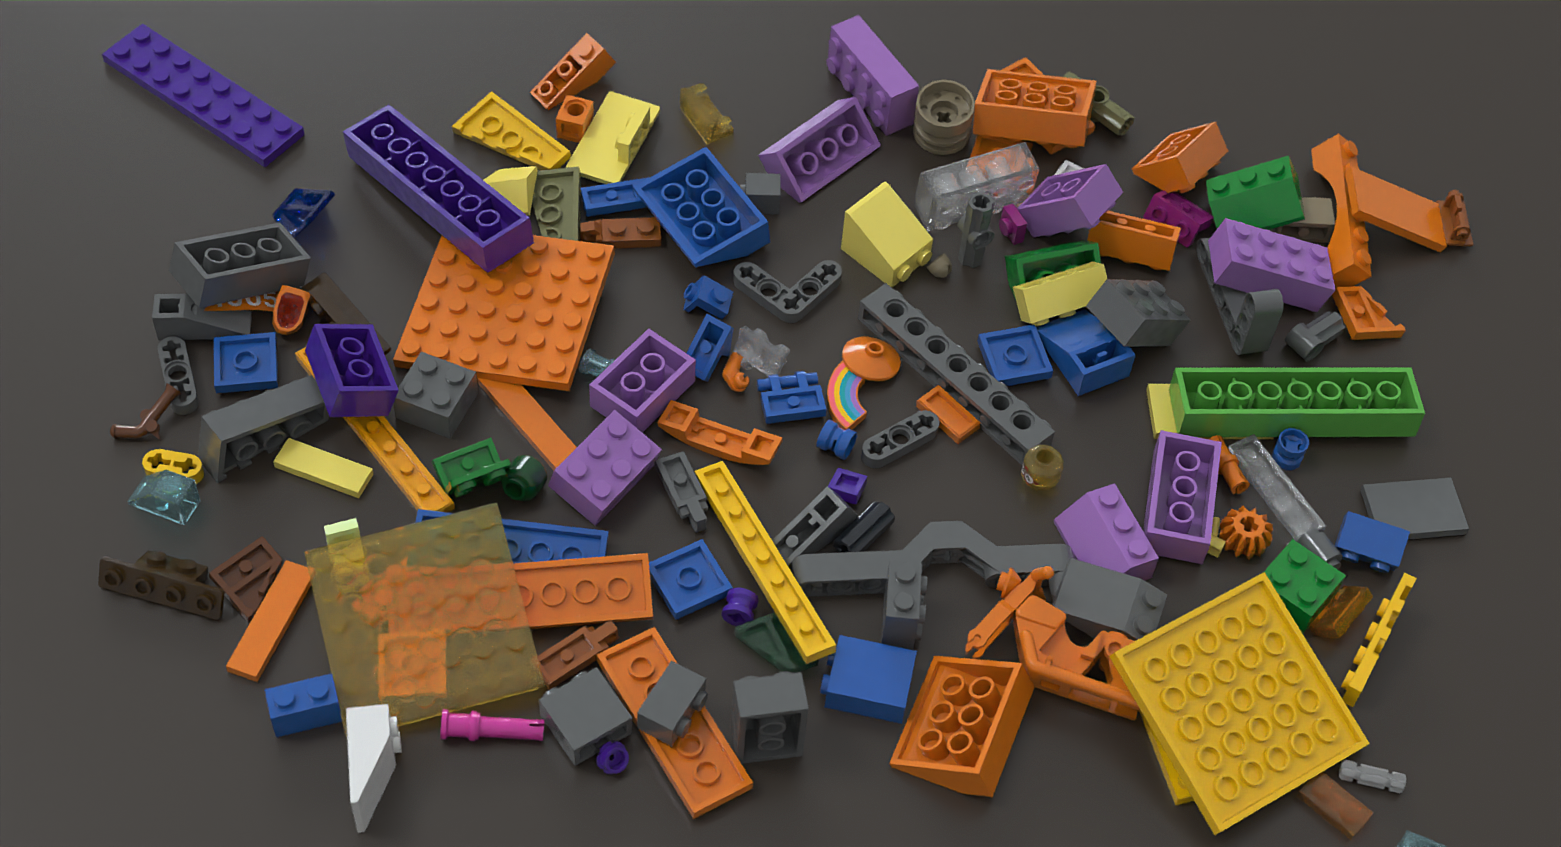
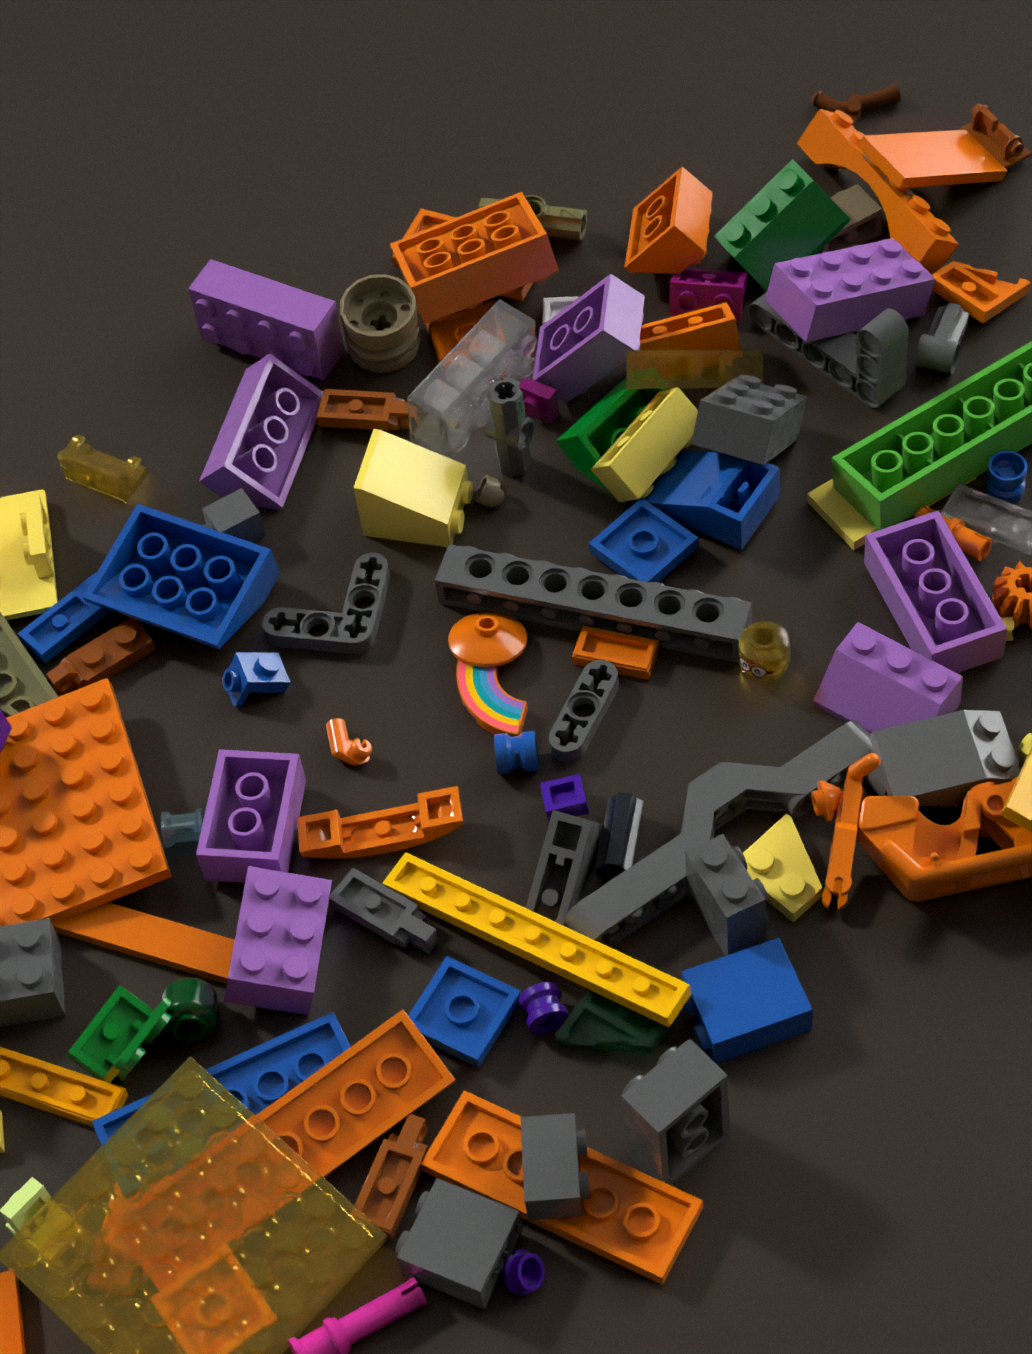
camera: 20 degrees left, 0 degrees up
blue slope [686,314,734,382] -> none
clear hips [732,326,790,376] -> none
blue plate [757,371,826,424] -> none
orange slope [889,656,1035,797] -> none
none -> dark orange hinge [316,389,423,431]
none -> clear yellow slope [626,350,763,389]
none -> light yellow wing [743,813,822,923]
none -> reddish brown piece [811,82,901,126]

